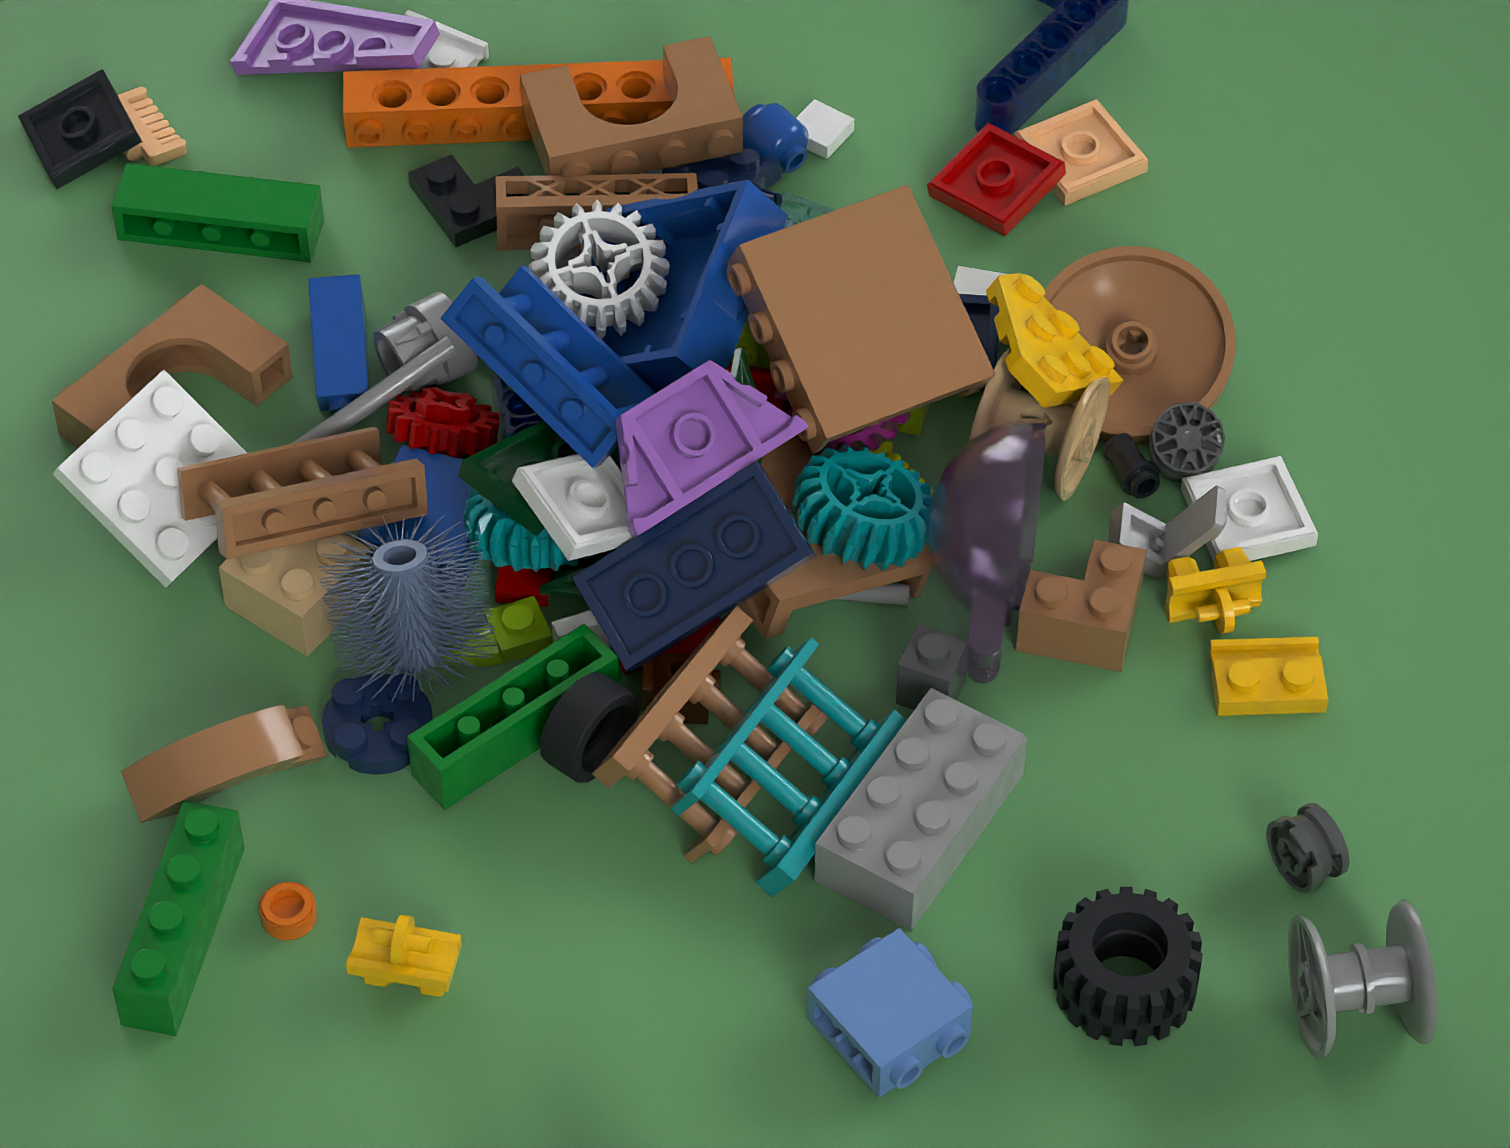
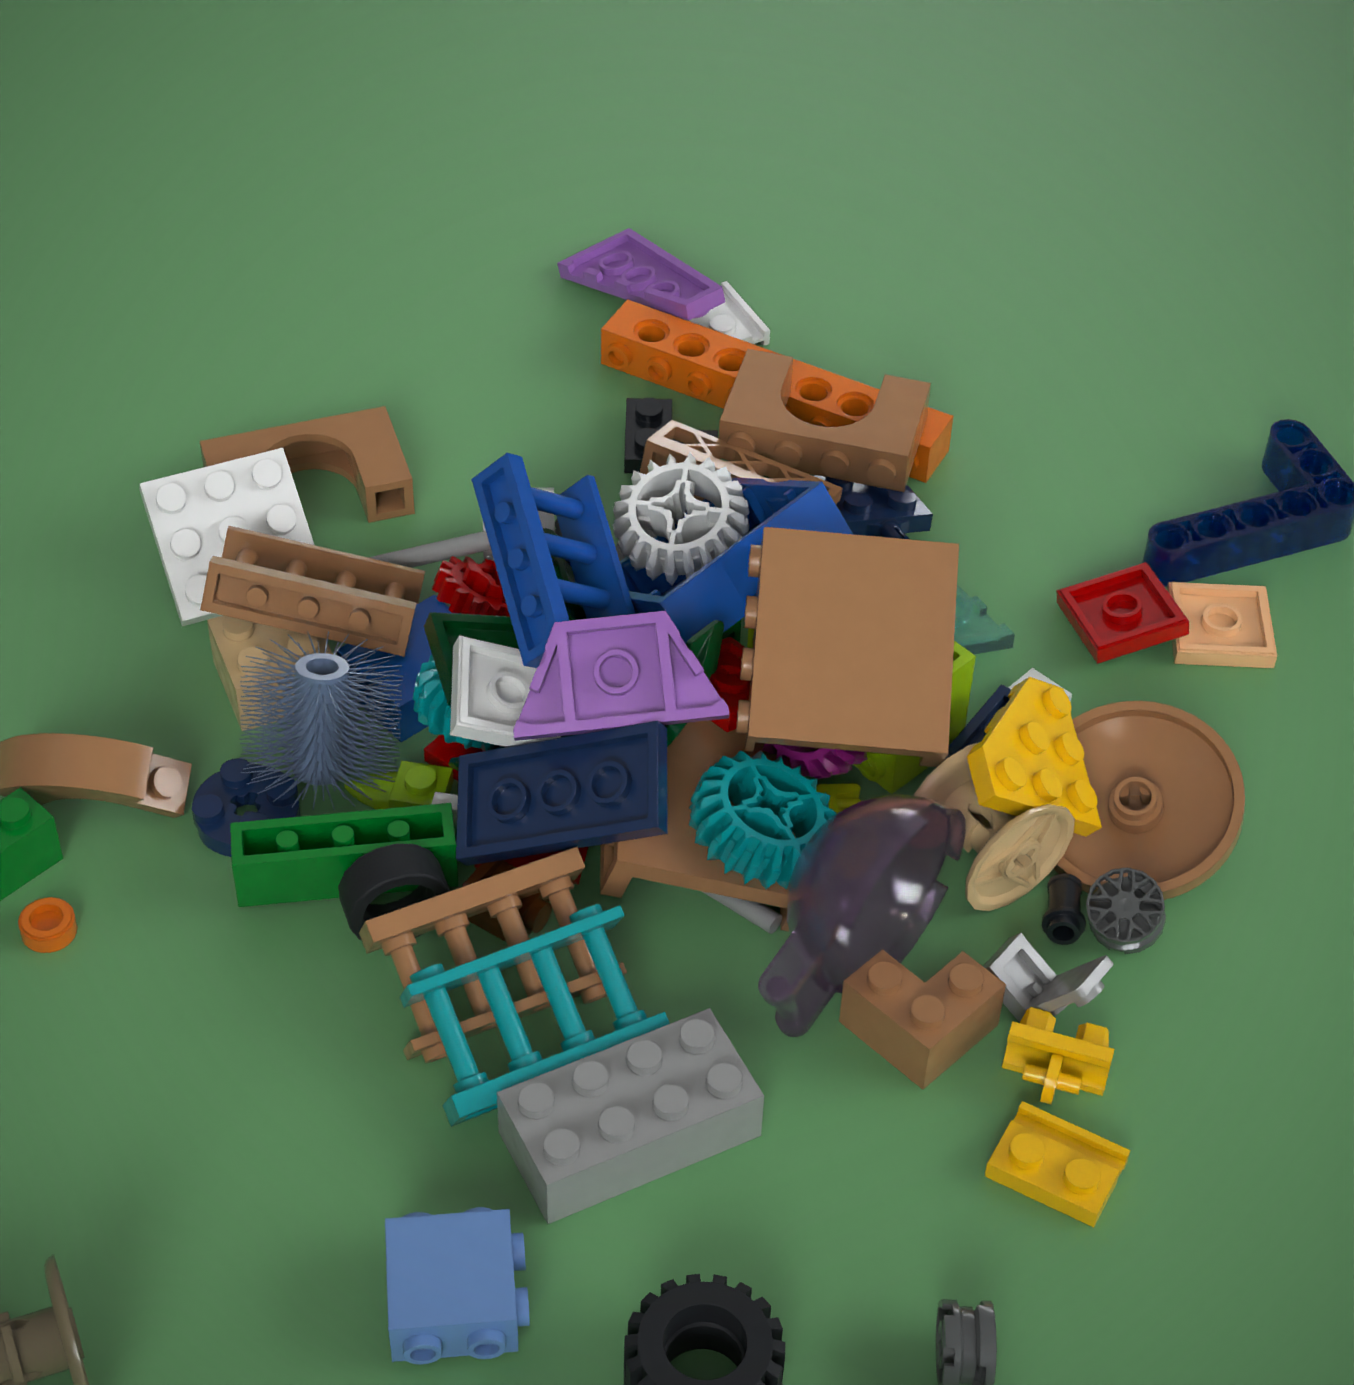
camera: 30 degrees right, 5 degrees down
black plate [18,69,143,189] -> none
green brick [111,163,324,263] -> none
light nougat piece [118,86,187,166] -> none
blue slope [308,274,370,415] -> none
yellow hips [346,915,462,997] -> none
blue head [743,103,809,173] -> none
white tile [797,99,855,159] -> none
dark grey brick [896,624,969,710] -> none
white plate [1181,456,1318,562] -> none

